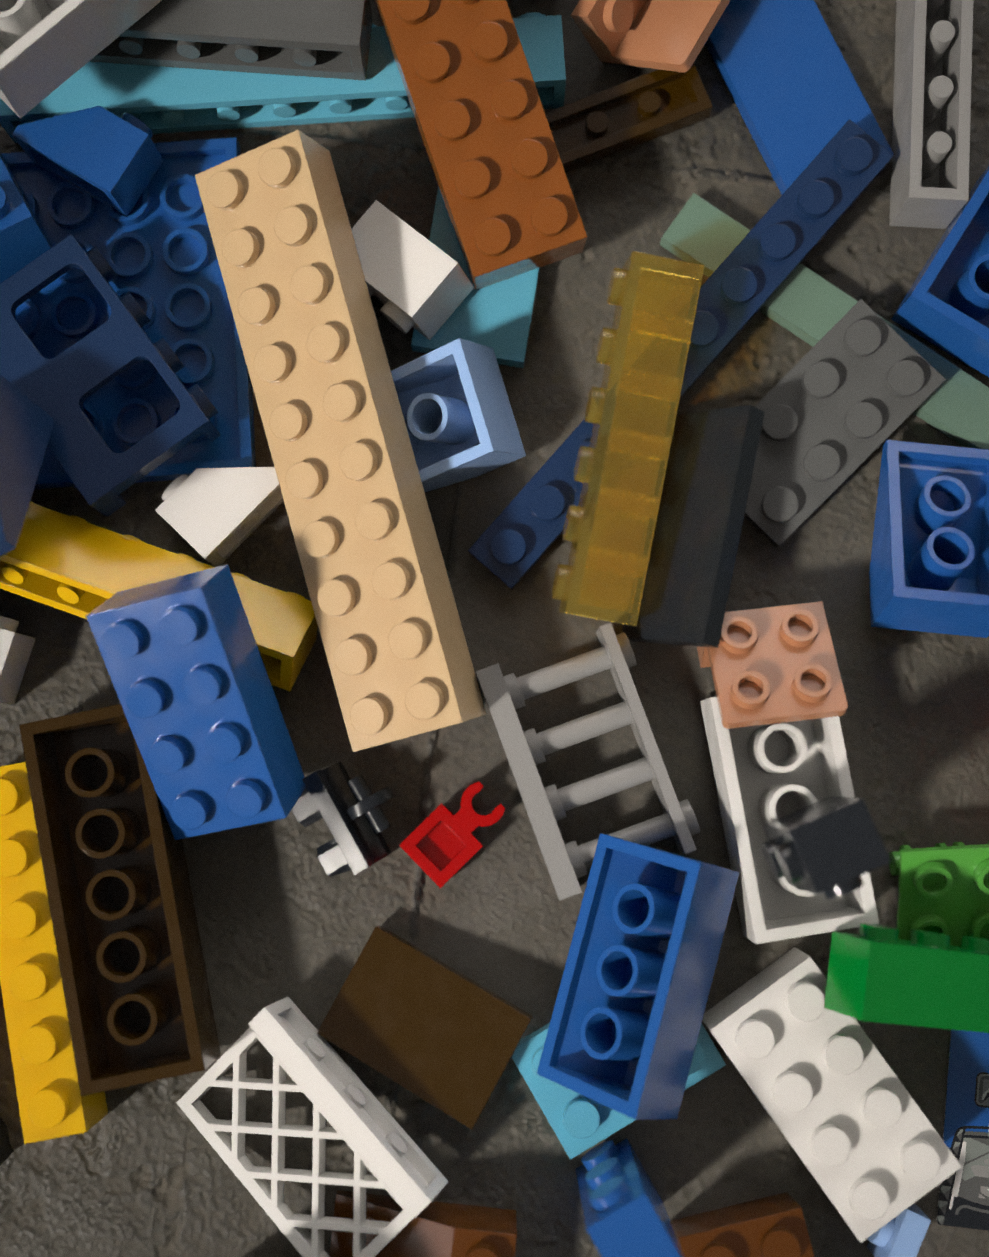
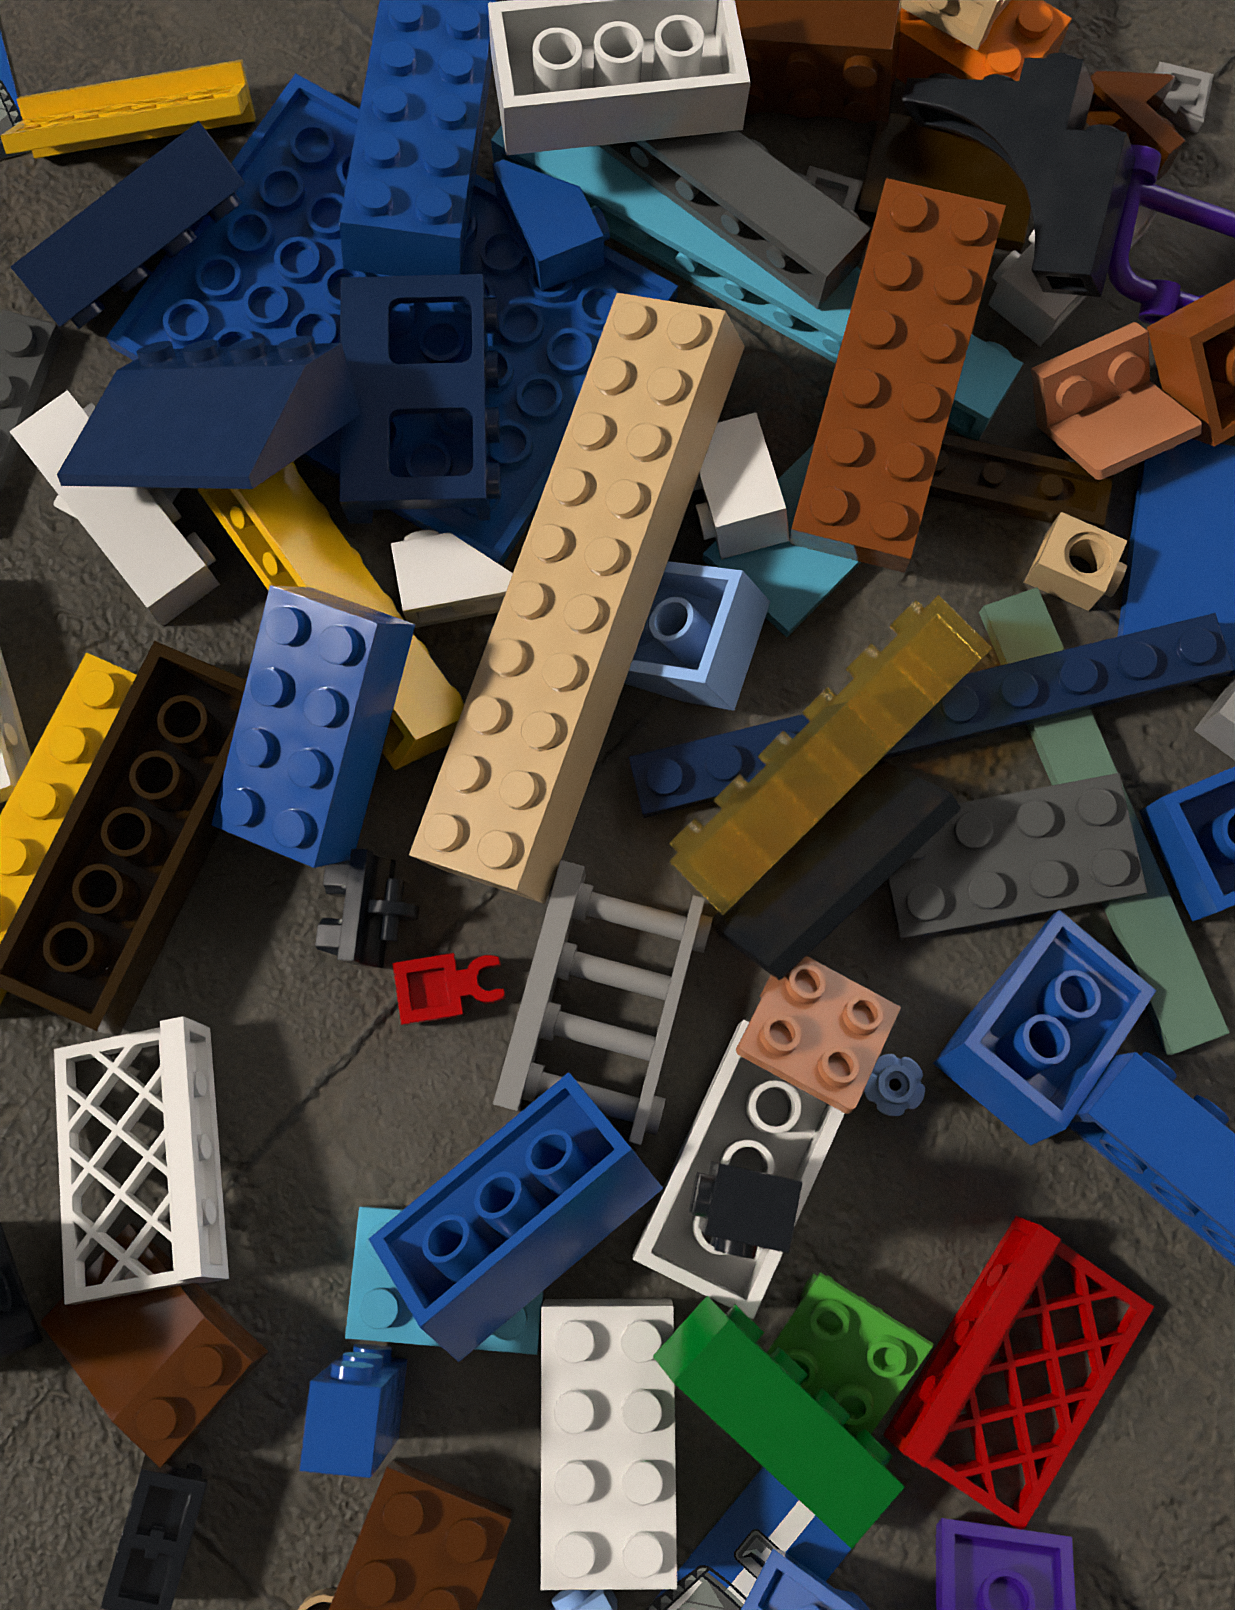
camera: 30 degrees right, 5 degrees down
dark brown tile [317,925,534,1129] -> none
none -> light blue plate [864,1054,925,1116]
none -> tan brick [1024,512,1127,611]

